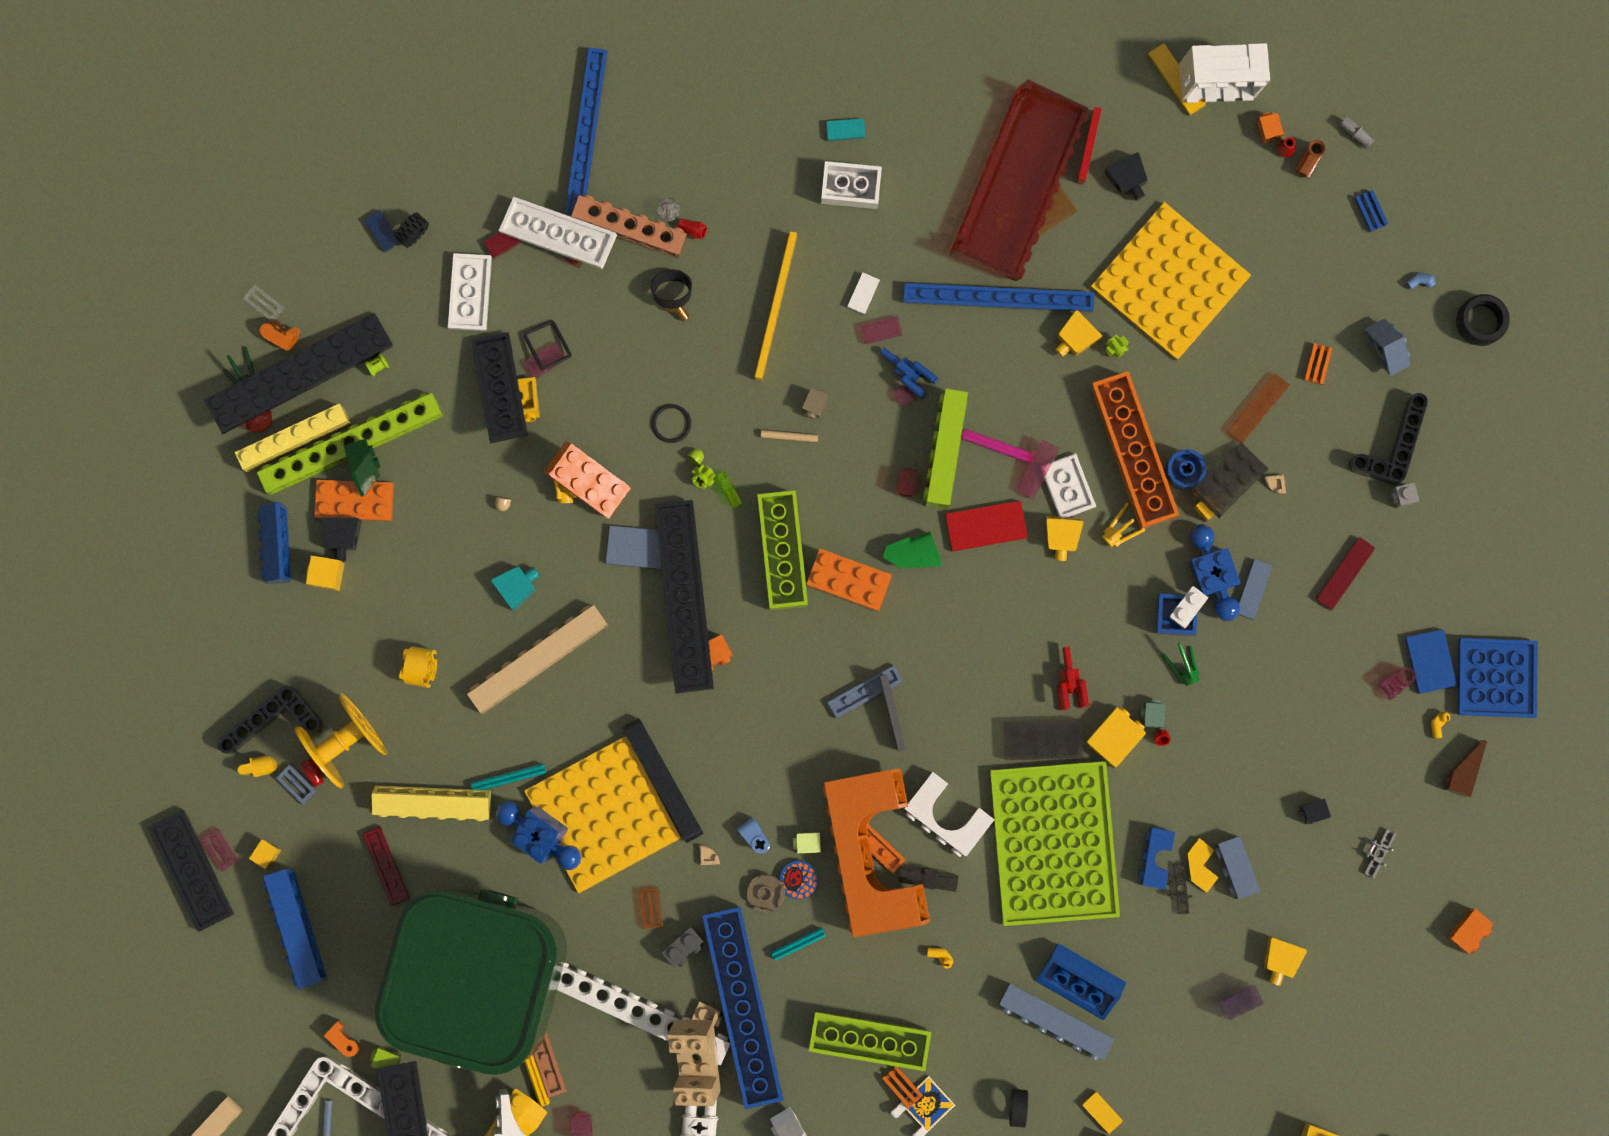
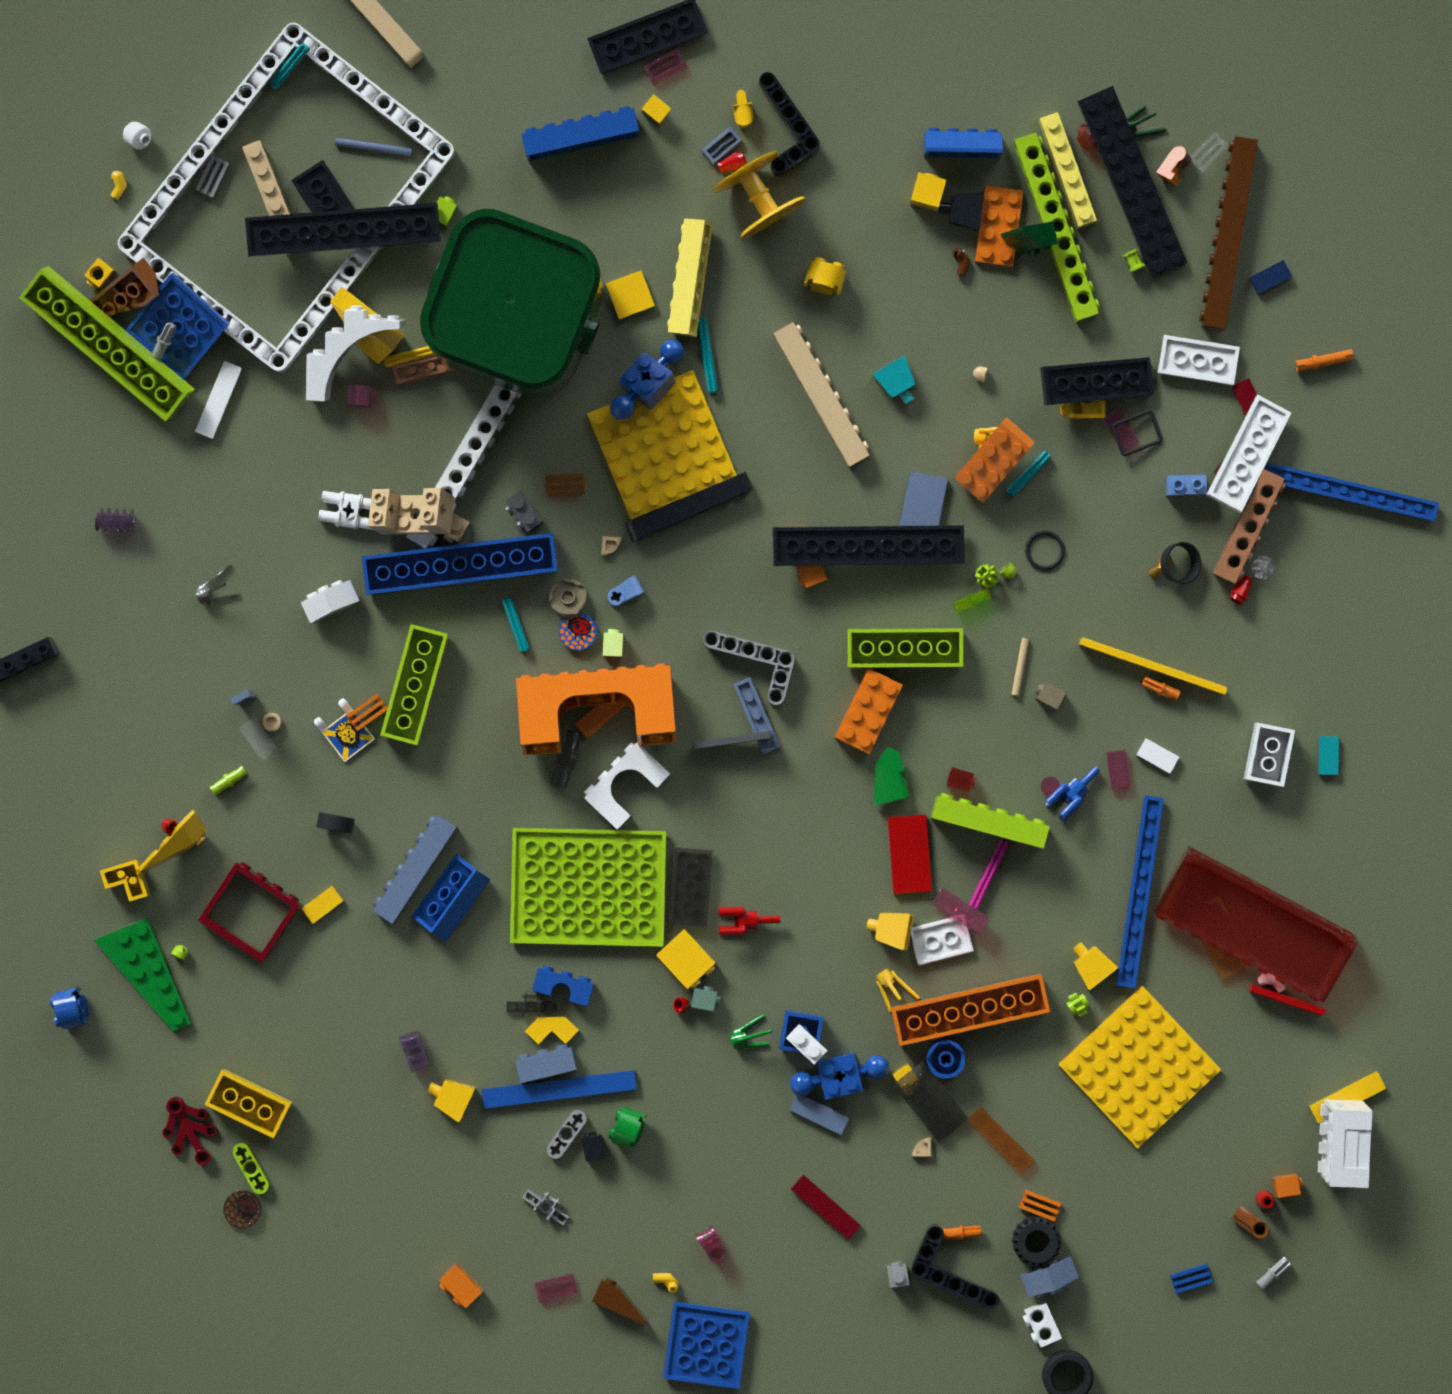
camera: 90 degrees right, 5 degrees up
orange leg [324,1020,360,1057] -> none
dark red tile [362,826,409,905] -> none
black tyre [394,212,429,248] -> none
yellow arm [927,948,953,969] -> none
black torso [1104,152,1148,201] -> none
blue tile [1405,629,1457,694] -> none
medium blue arm [1406,273,1436,290] -> none
none -> blue tile [482,1070,637,1109]
none -> clear pink tile [535,1273,577,1302]
none -> light grey beam [547,1109,587,1159]
none -> yellow tile [606,270,655,320]
none -> green brick [608,1107,647,1151]
none -> light grey beam [703,631,795,705]
none -> orange axle [943,1225,982,1241]
none -> reddish brown arm [952,248,970,277]
none -> teal axle [1006,451,1051,497]
none -> black tyre [1012,1216,1061,1267]
none -> white brick [1023,1301,1062,1348]
none -> orange axle [1142,677,1180,702]
none -> medium blue brick [1165,475,1207,496]
none -> reddish brown brick [1199,136,1258,331]
none -> arm [1257,972,1286,993]
none -> orange pin [1295,349,1354,373]

